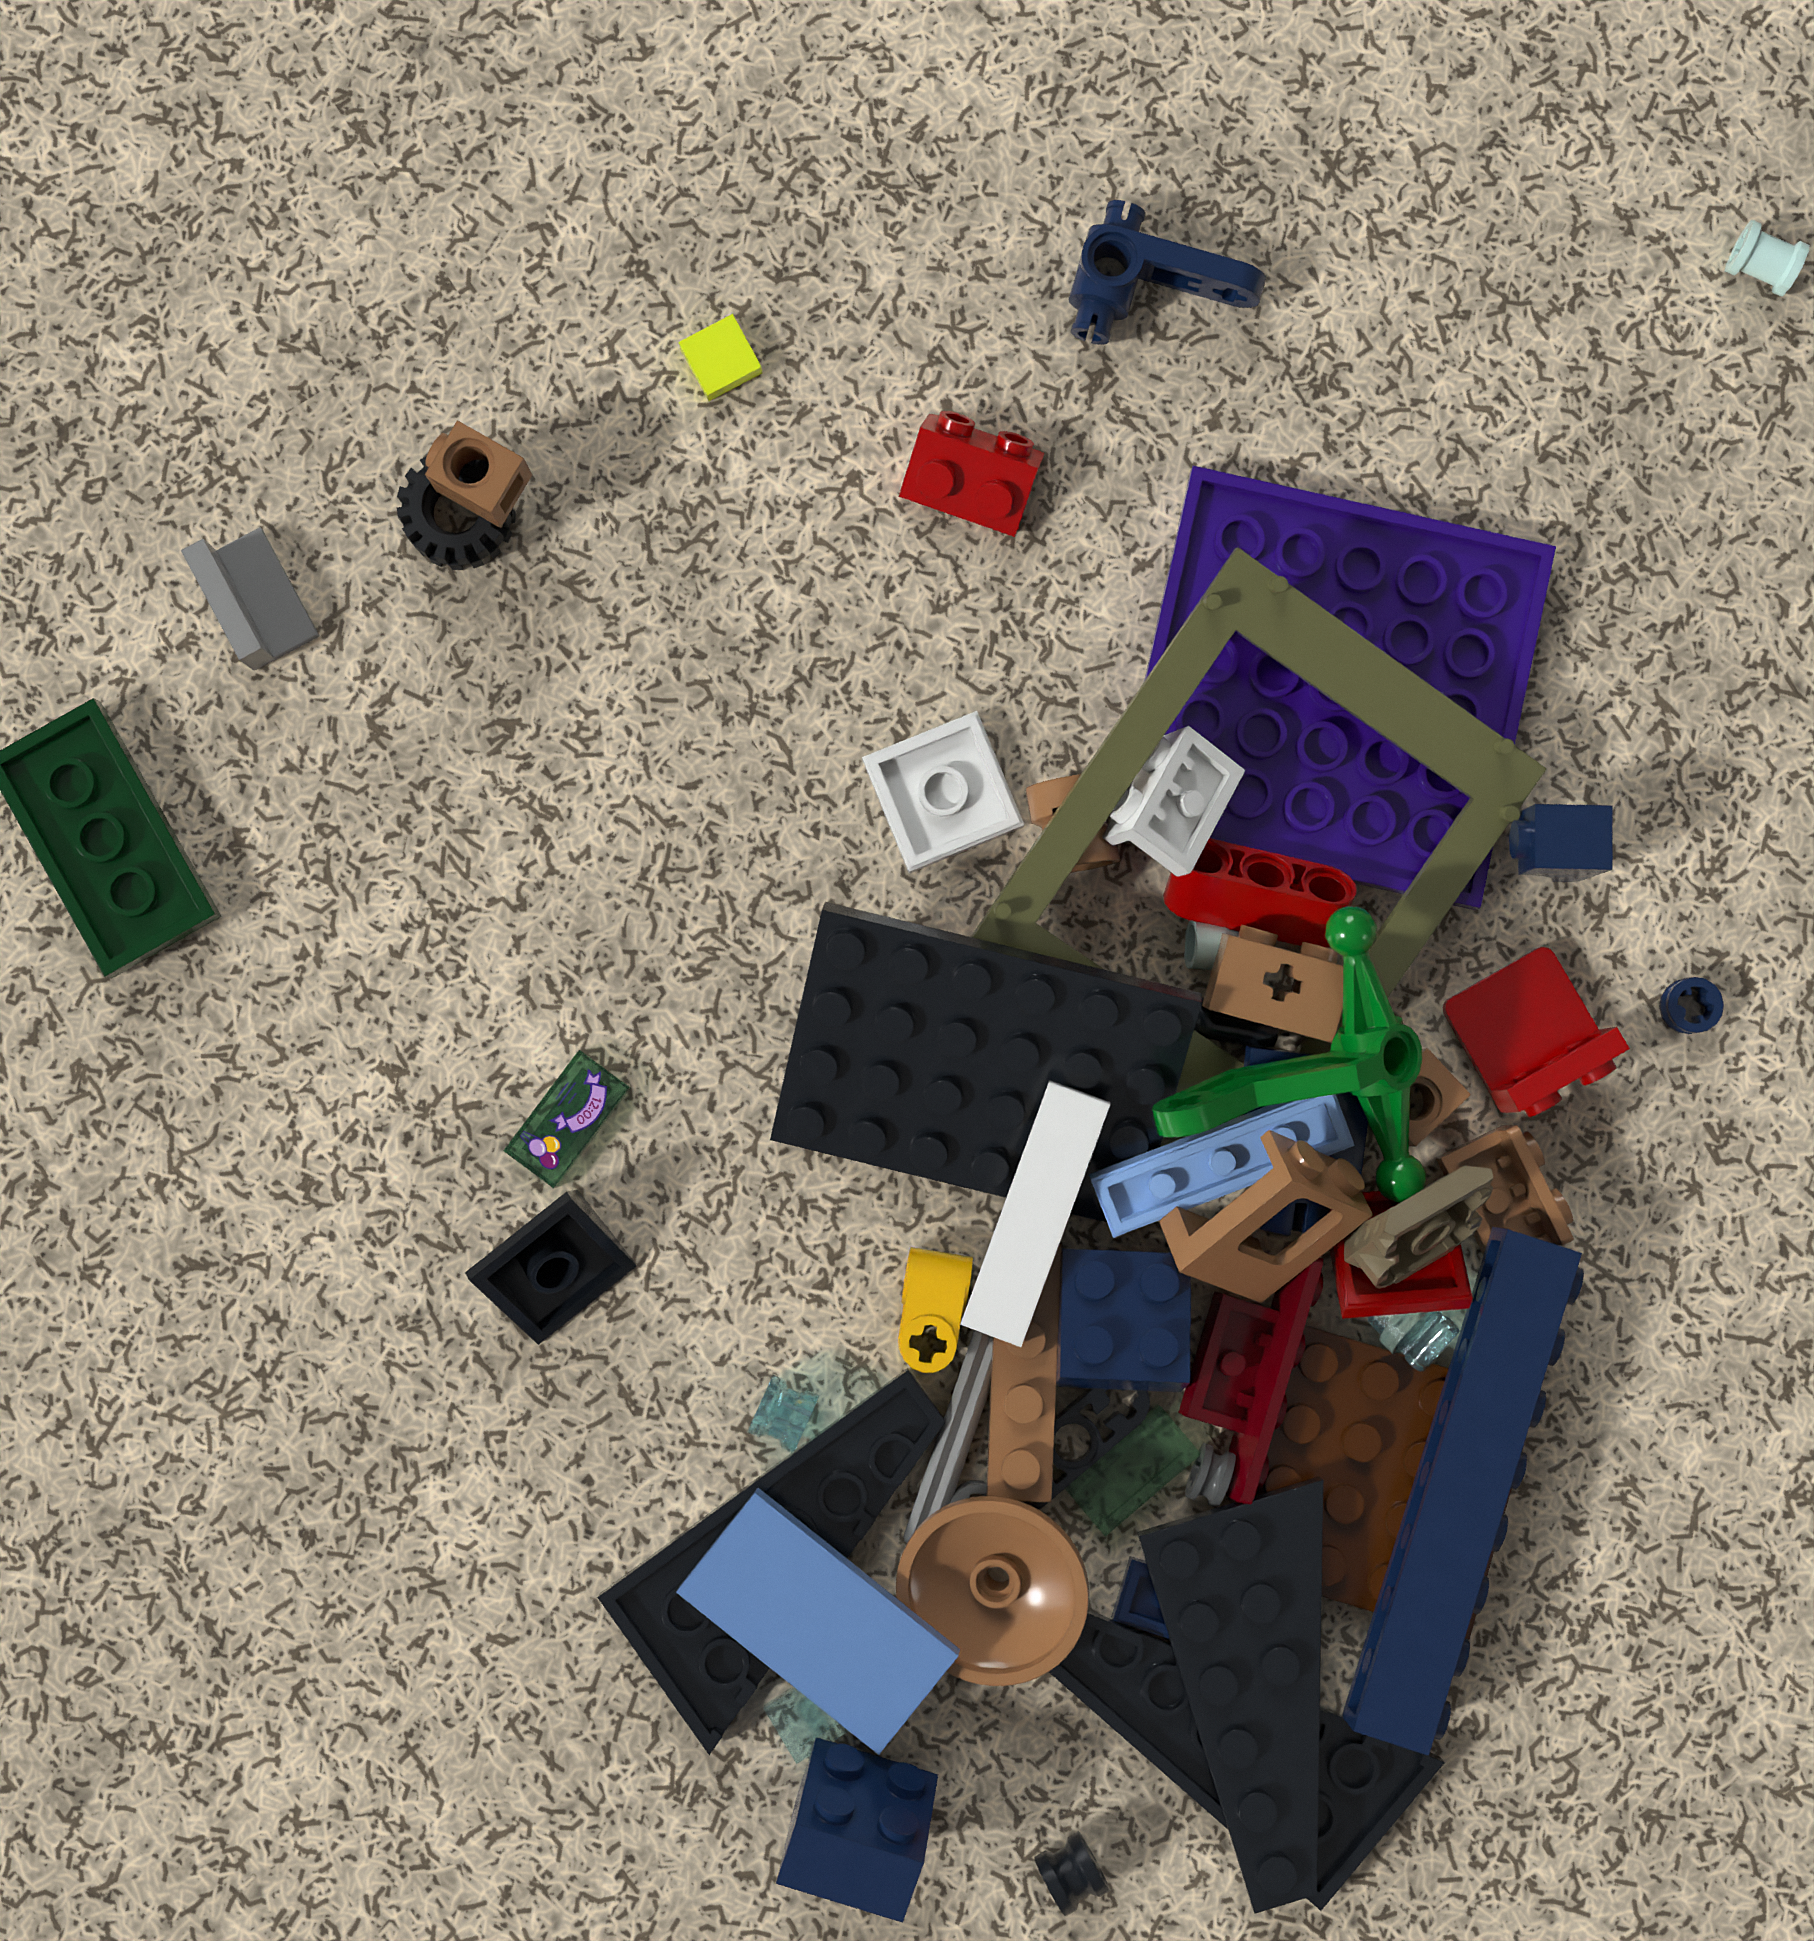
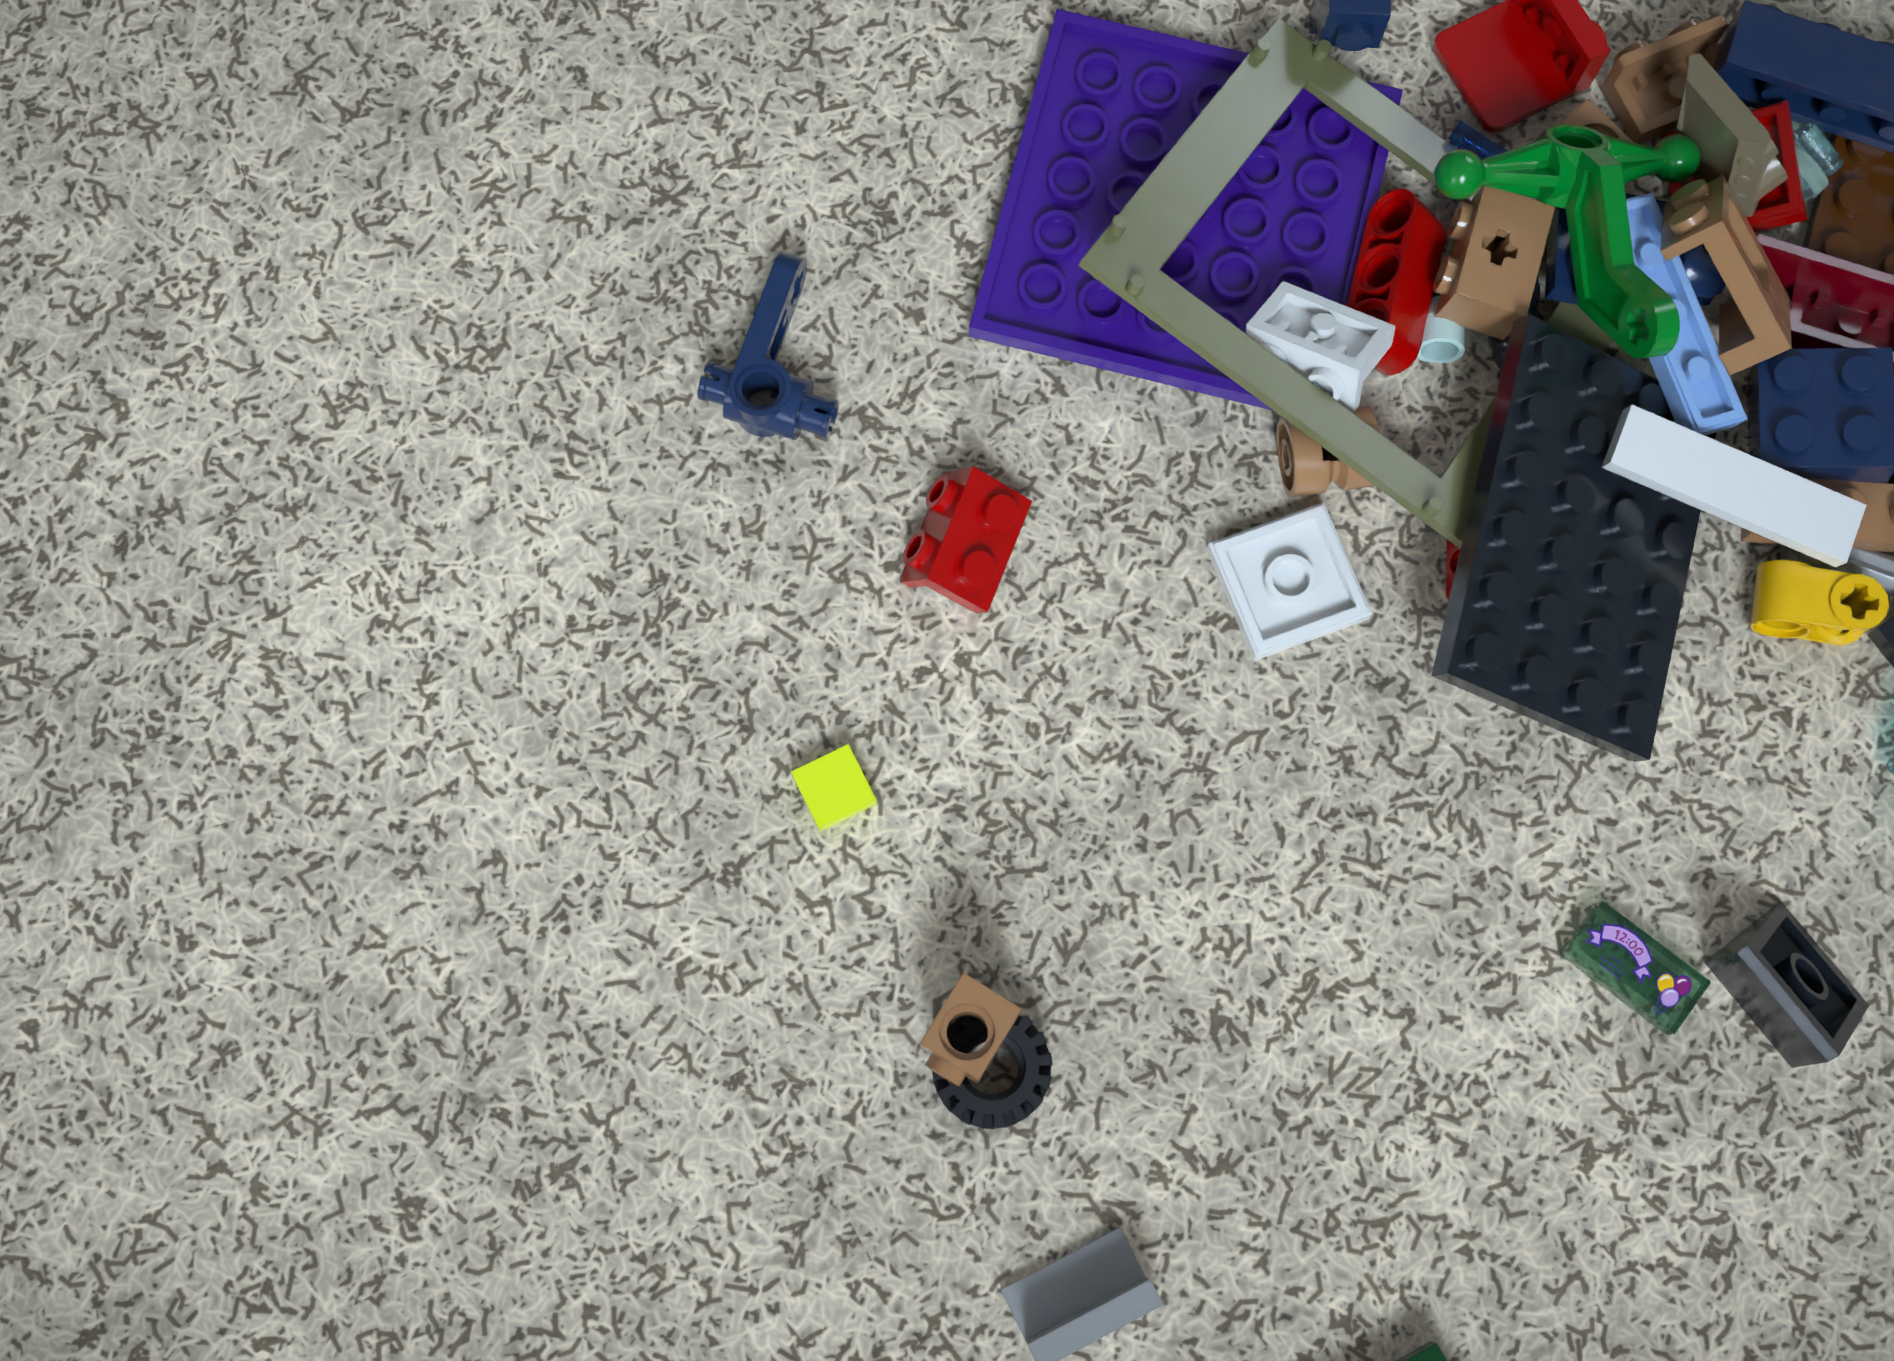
camera: 80 degrees left, 10 degrees down
none -> clear blue tile [1448,120,1509,160]

